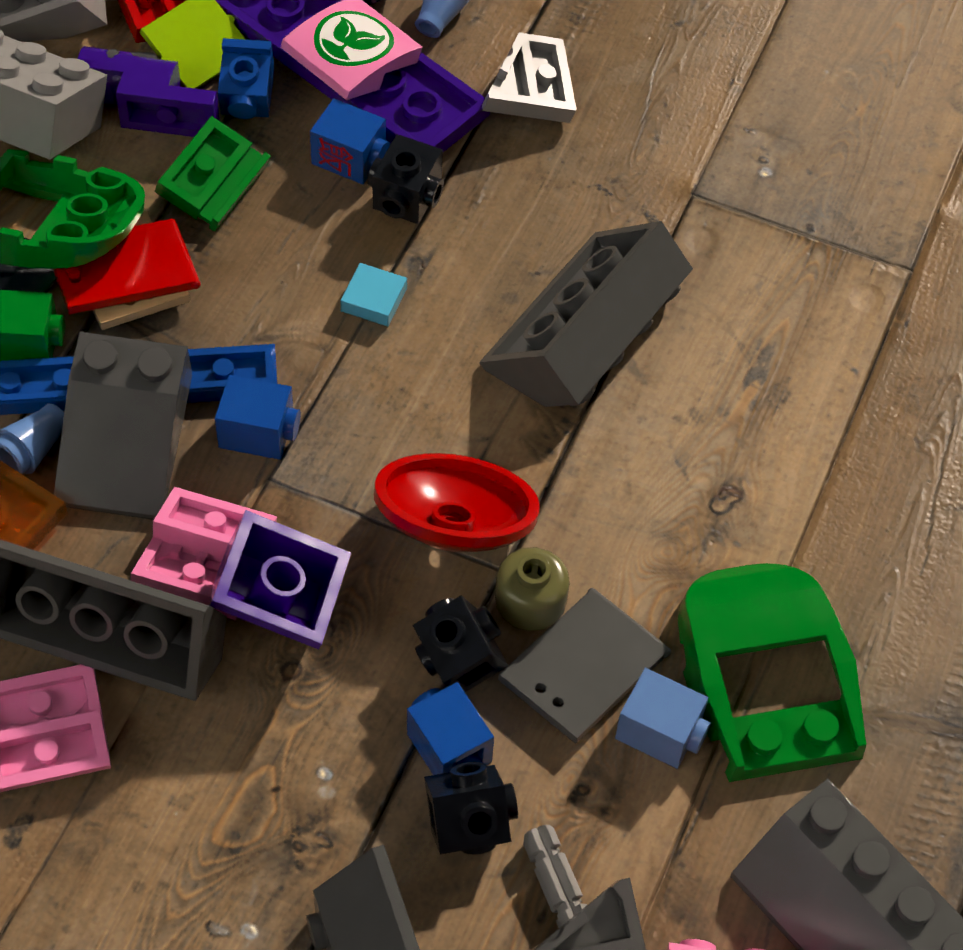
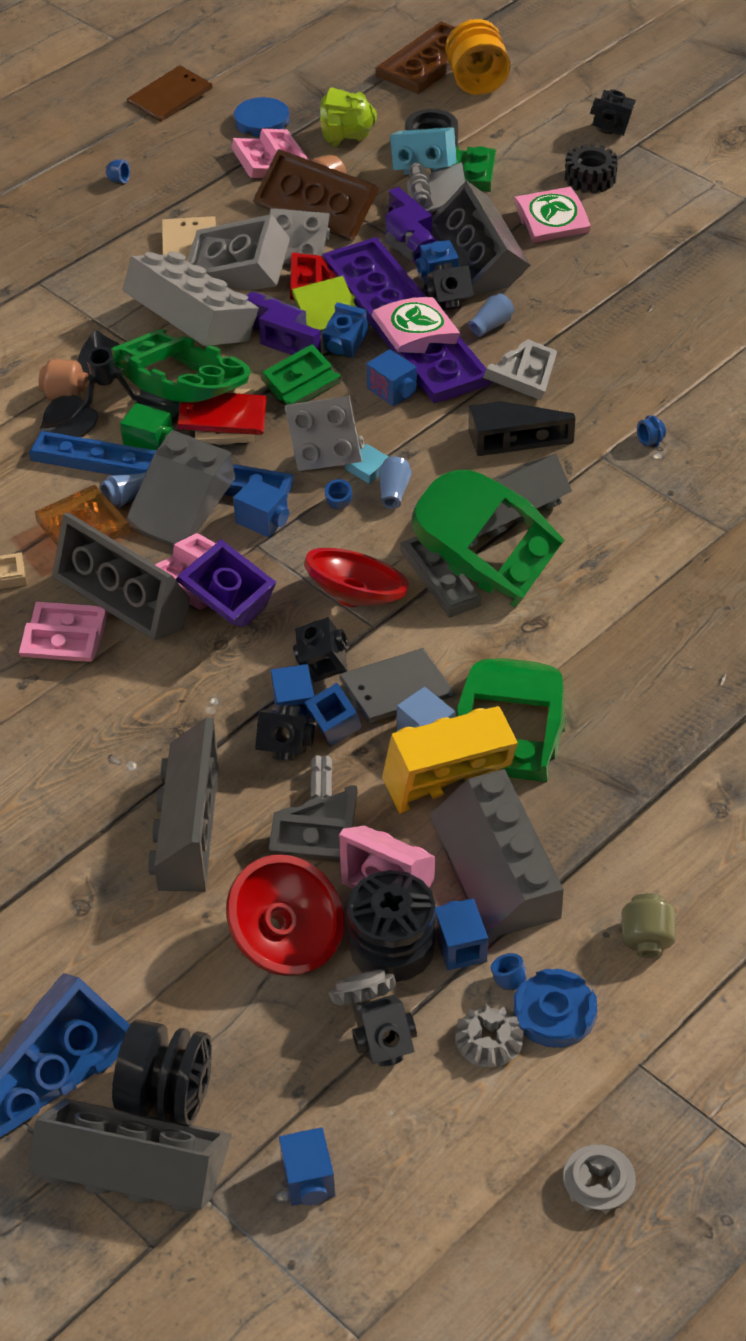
camera: 25 degrees right, 10 degrees down
black brick [367,134,444,224] -> none
olive head [495,547,570,631] -> none
none -> light grey hinge [285,395,364,471]
none -> brick [305,683,362,747]
none -> blue hinge [325,479,352,510]
none -> medium blue cone [379,457,412,509]
none -> yellow wedge [382,706,518,814]
none -> dark grey tile [400,536,481,618]
none -> green slope [412,470,565,608]
none -> black slope [468,401,576,457]
none -> blue plate [637,415,666,447]

